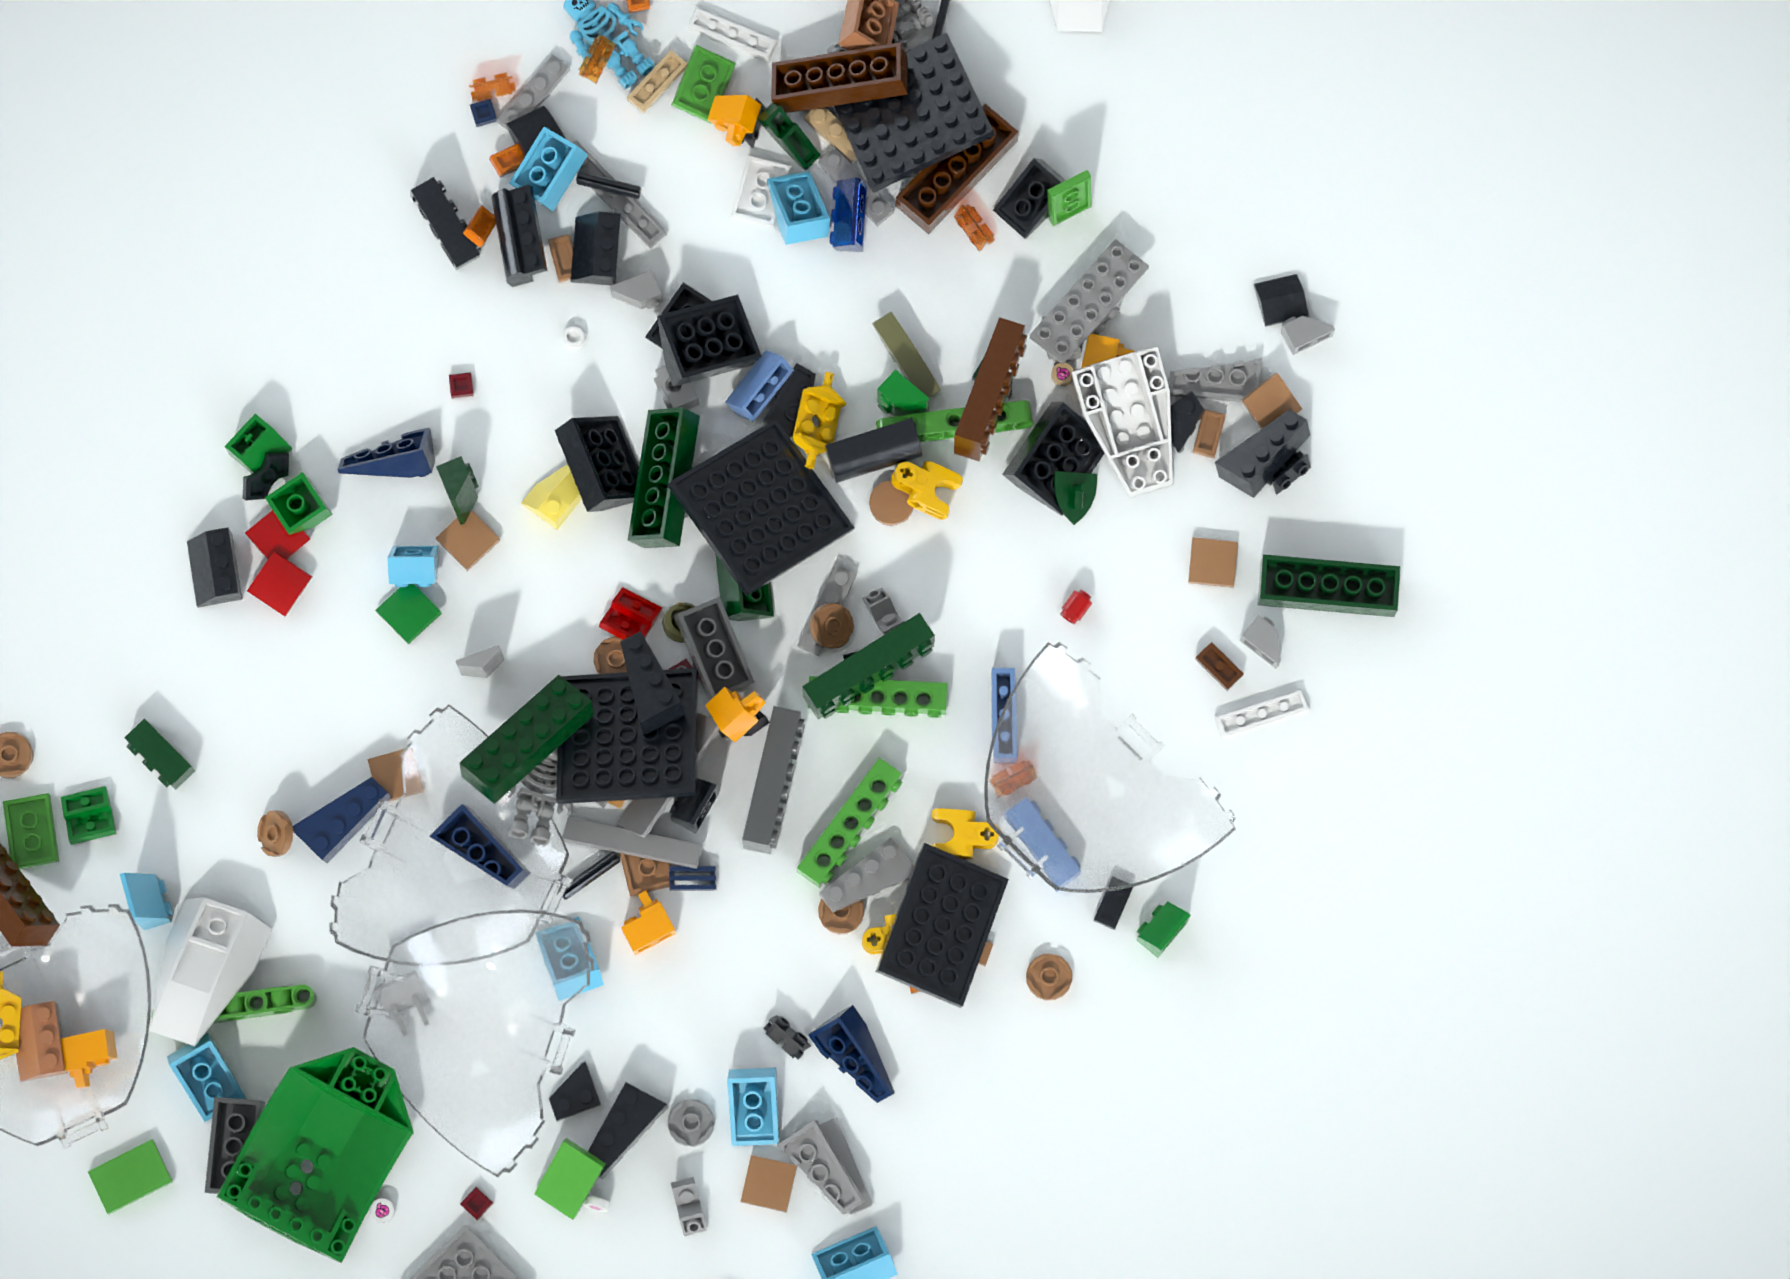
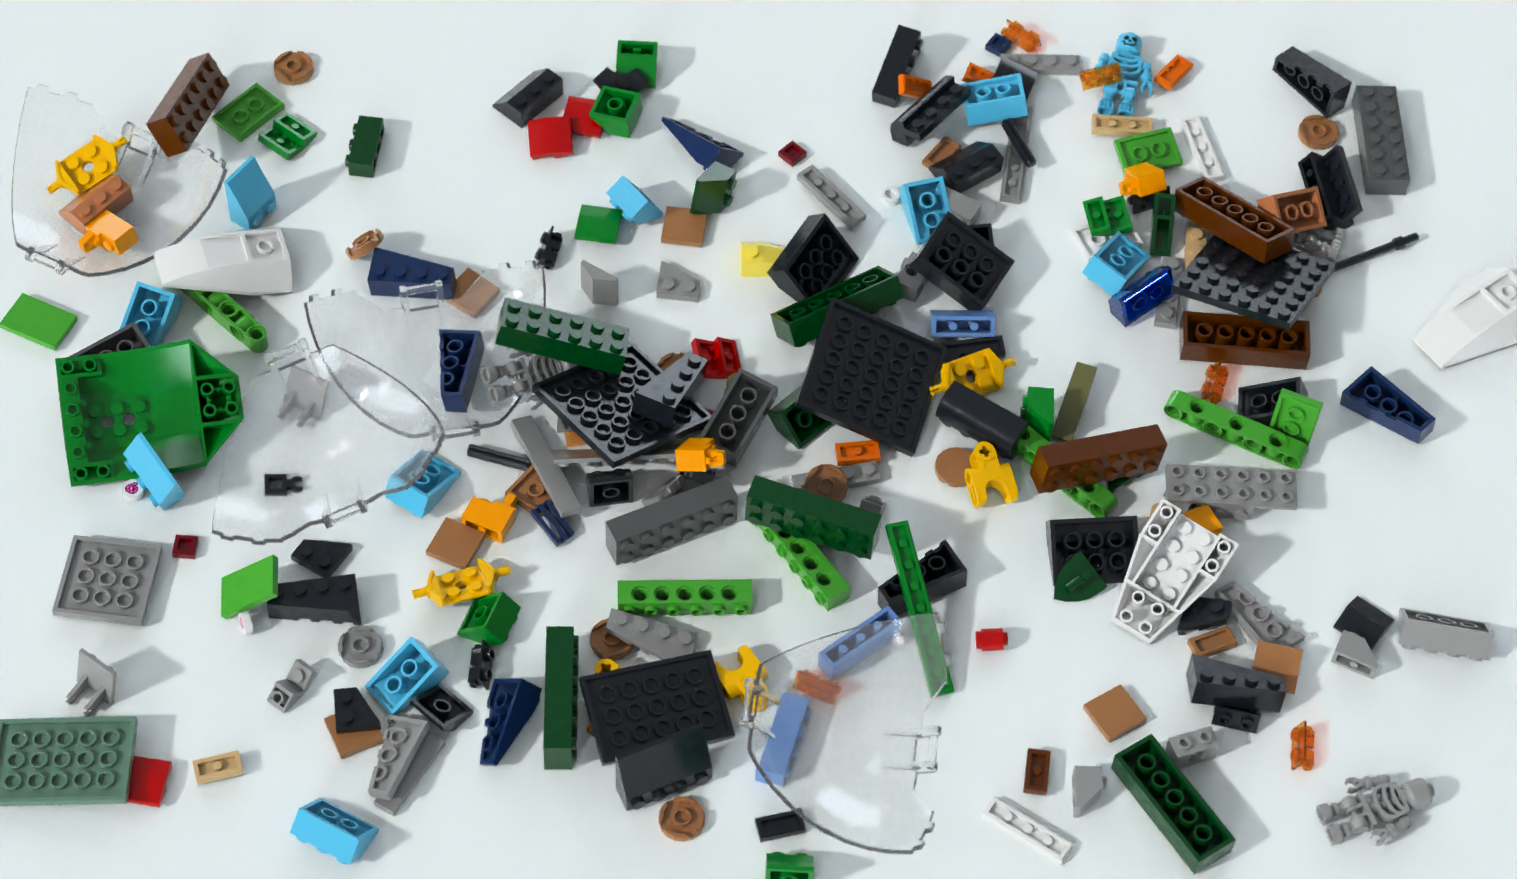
camera: 50 degrees right, 20 degrees down
none -> medium azure slope [123,433,186,511]
none -> black plate [264,474,302,497]
none -> black wing [333,687,381,734]
none -> black slope [410,684,474,731]
none -> yellow plate [412,558,511,607]
none -> medium nougat tile [426,517,486,569]
none -> green slope [457,592,521,646]
none -> black hinge [534,226,563,270]
none -> dark green brick [543,626,579,770]
none -> black slope [616,723,712,811]
none -> light grey wing [641,475,687,506]
none -> light grey wing [656,261,700,302]
none -> light grey plate [797,164,866,230]
none -> orange plate [835,440,881,466]
none -> black wedge [878,539,967,616]
none -> green tile [885,520,955,698]
none -> medium azure slope [898,176,951,244]
none -> green slope [1083,195,1133,236]
none -> bright green beam [1164,390,1309,469]
none -> light grey brick [1165,726,1220,769]
none -> clear orange hinge [1290,721,1315,771]
none -> light grey piece [1316,774,1435,846]
none -> dark blue wedge [1340,366,1436,444]
none -> light grey slope [1397,608,1494,661]

